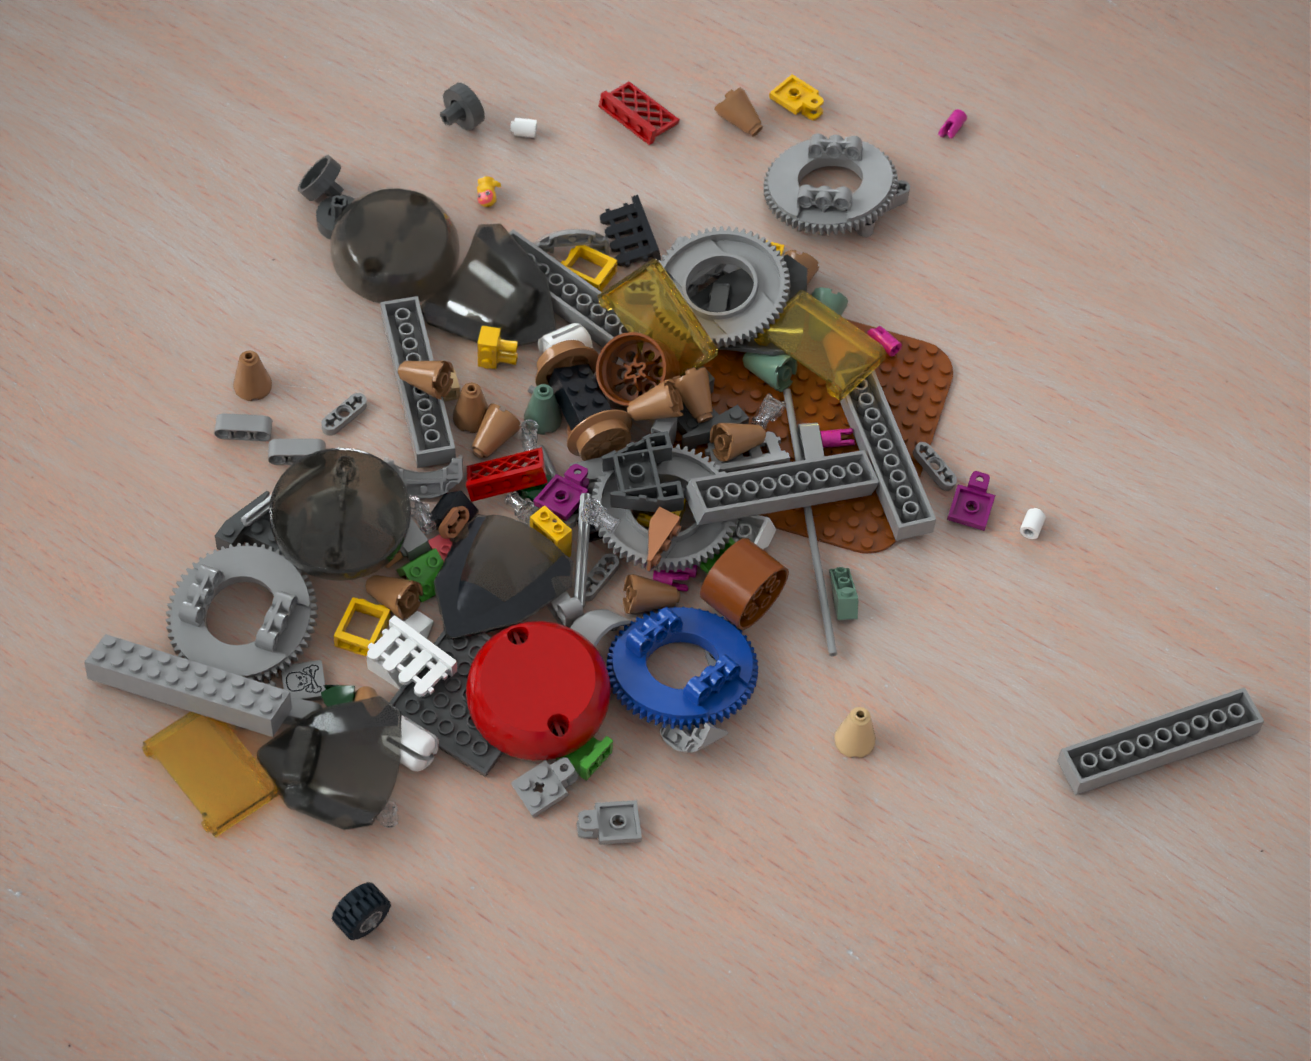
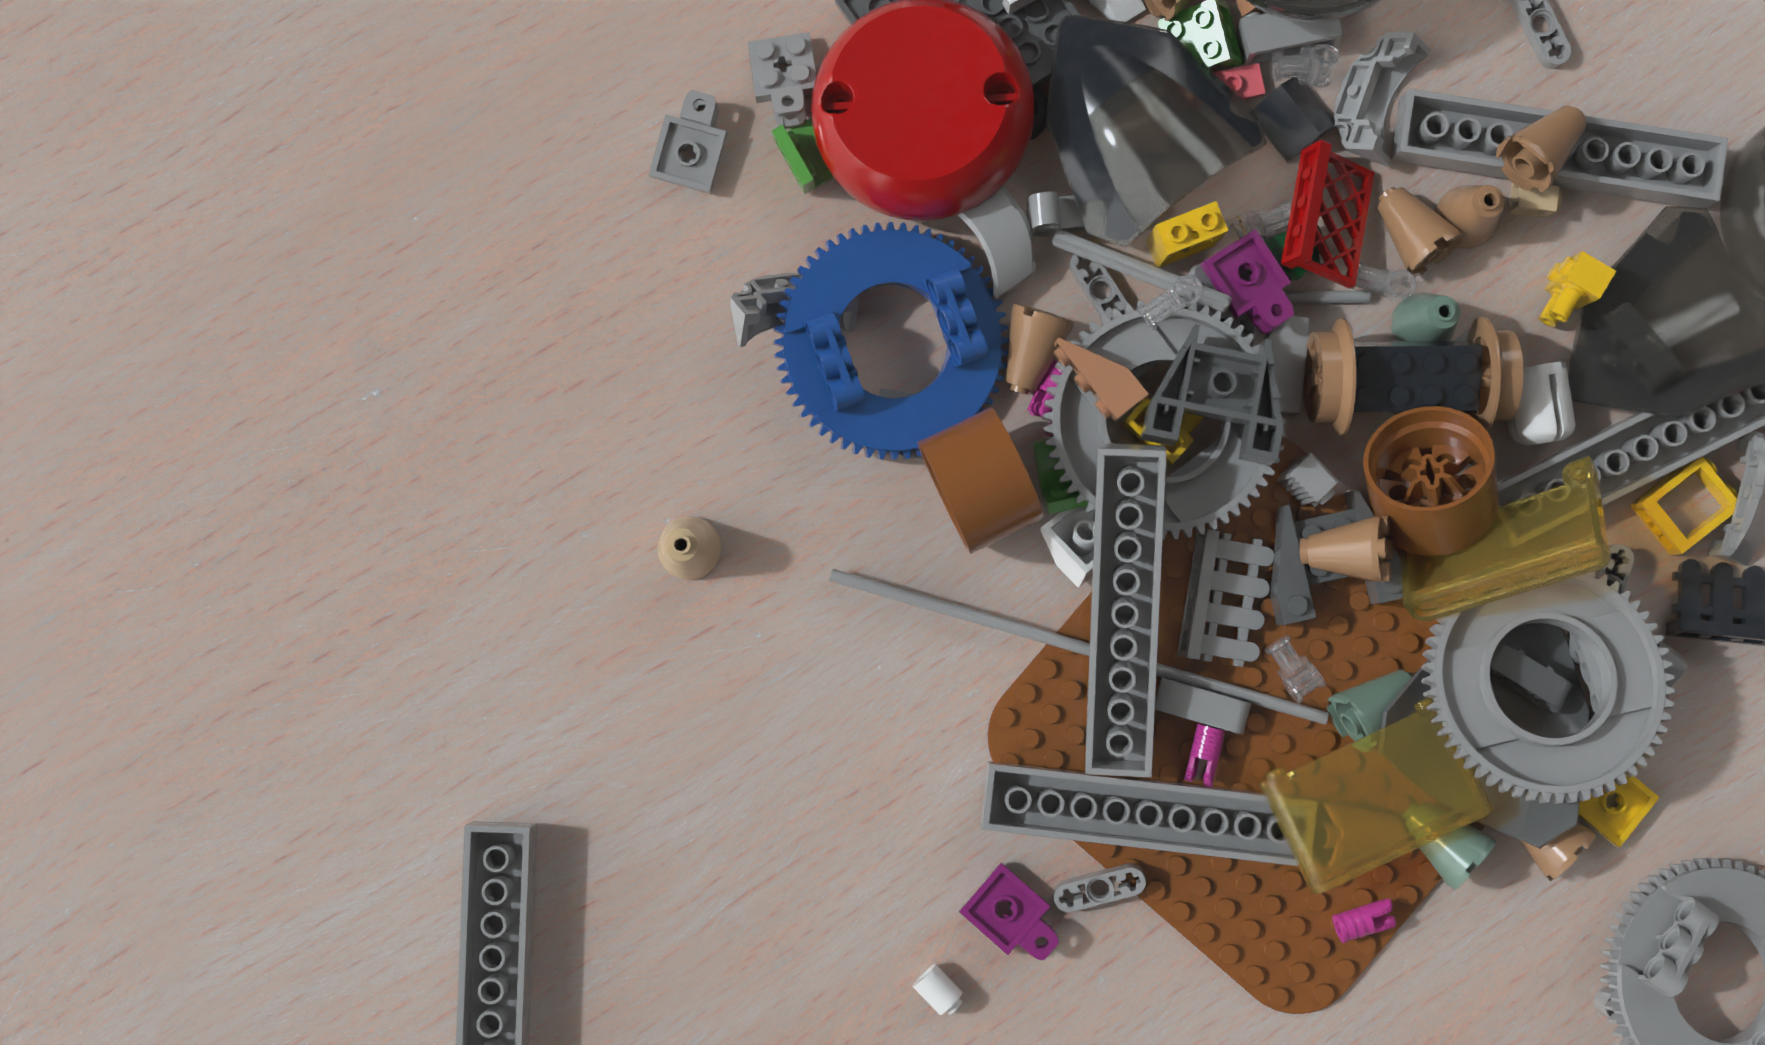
camera: 125 degrees right, 30 degrees up
nougat beam [439,506,469,539] -> none
medium nougat cone [627,379,683,421] -> none
medium nougat cone [710,423,766,461] -> none
sand green slope [829,567,858,620] -> none

